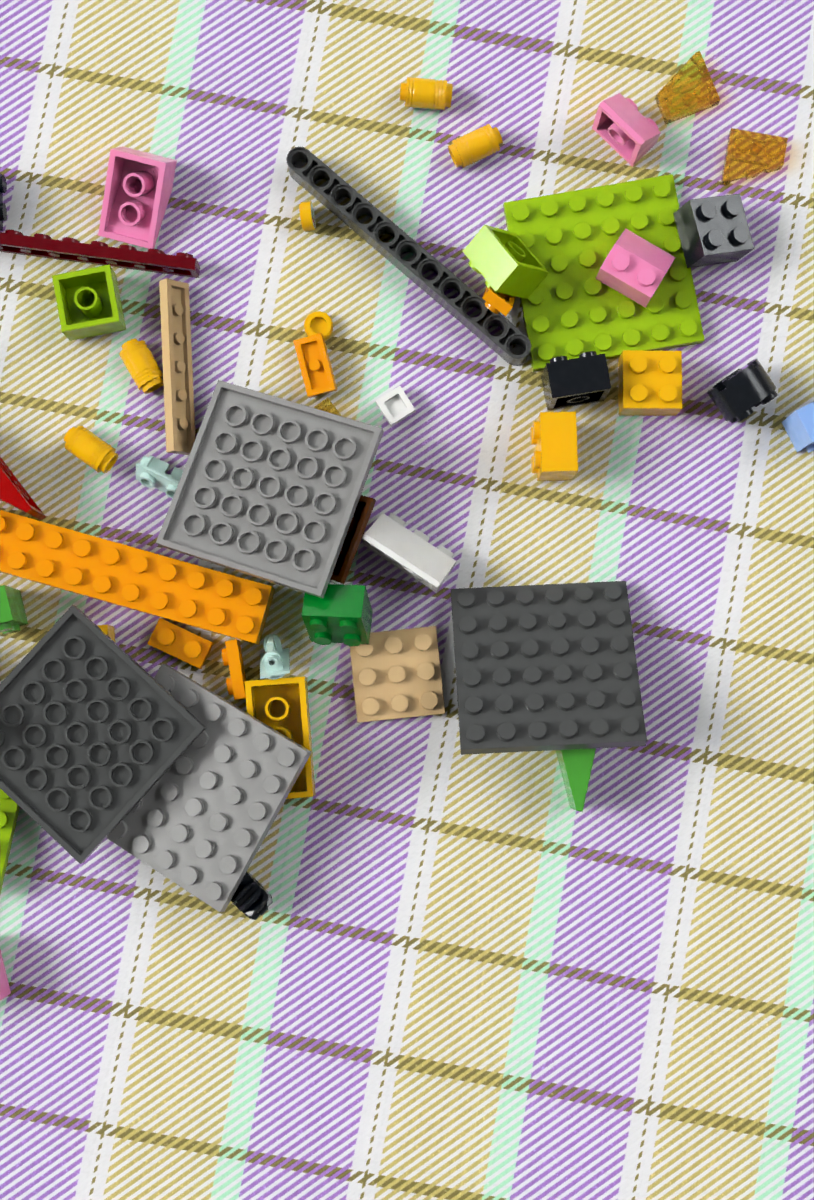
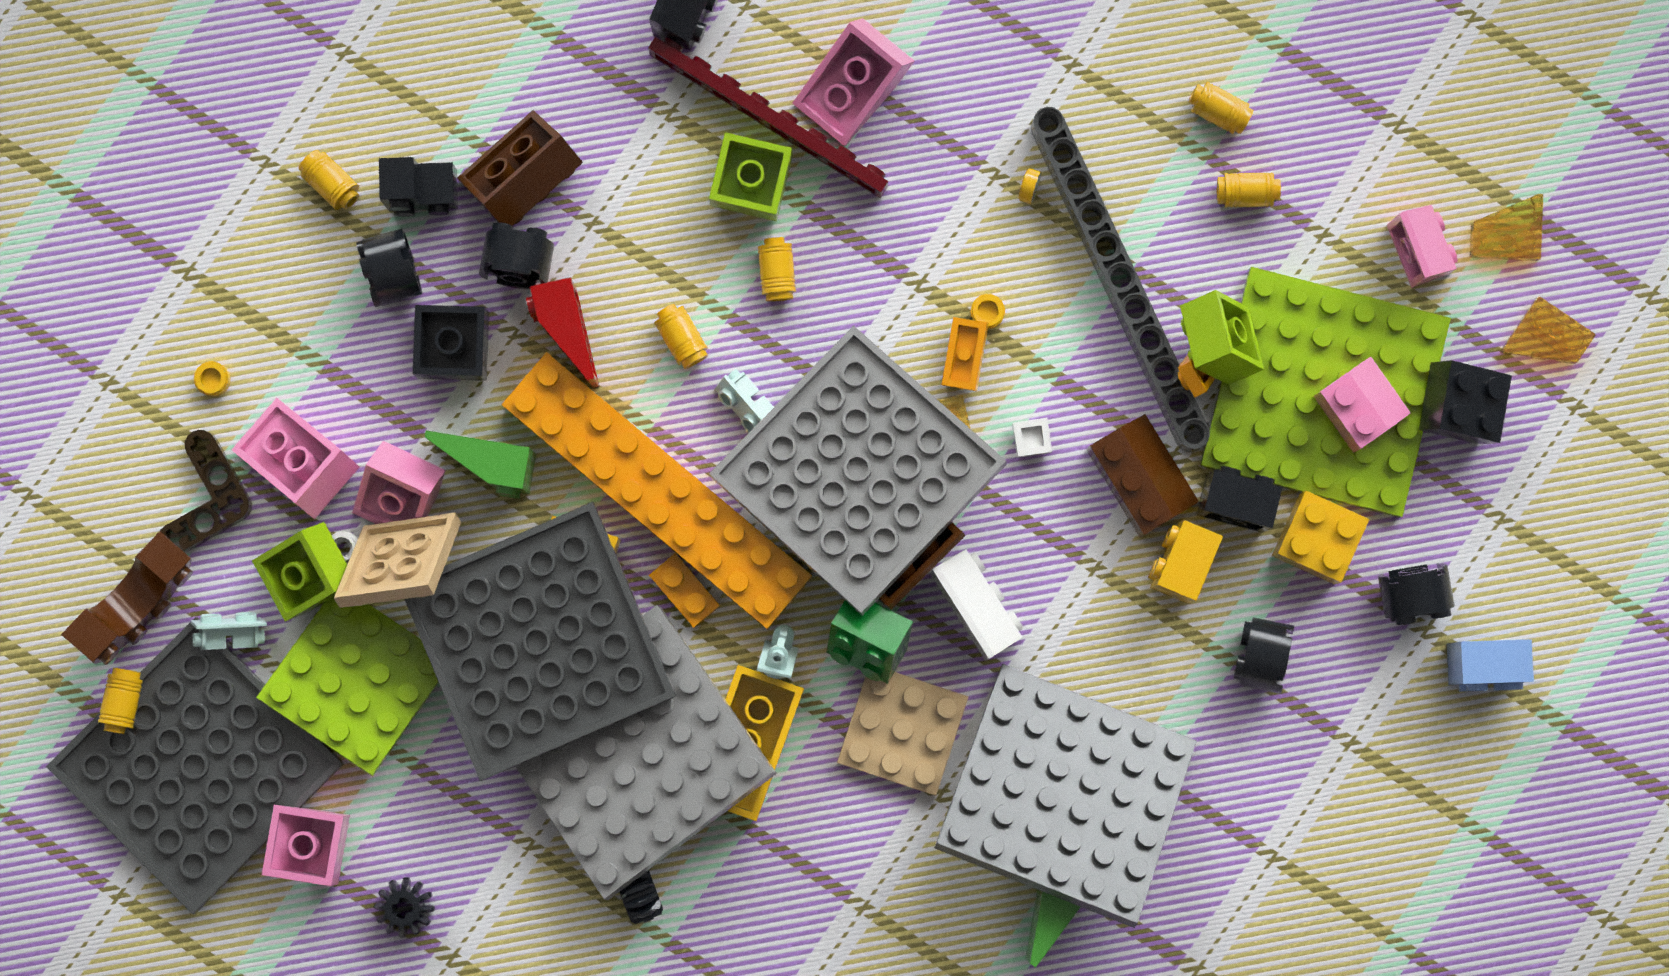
camera: 20 degrees right, 0 degrees up
tan plate [159,278,196,455] -> none
light orange plate [221,639,246,700] -> none
none -> black gear [374,877,435,938]
none -> reddish brown slope [1086,414,1199,537]
none -> black brick [1234,617,1295,694]

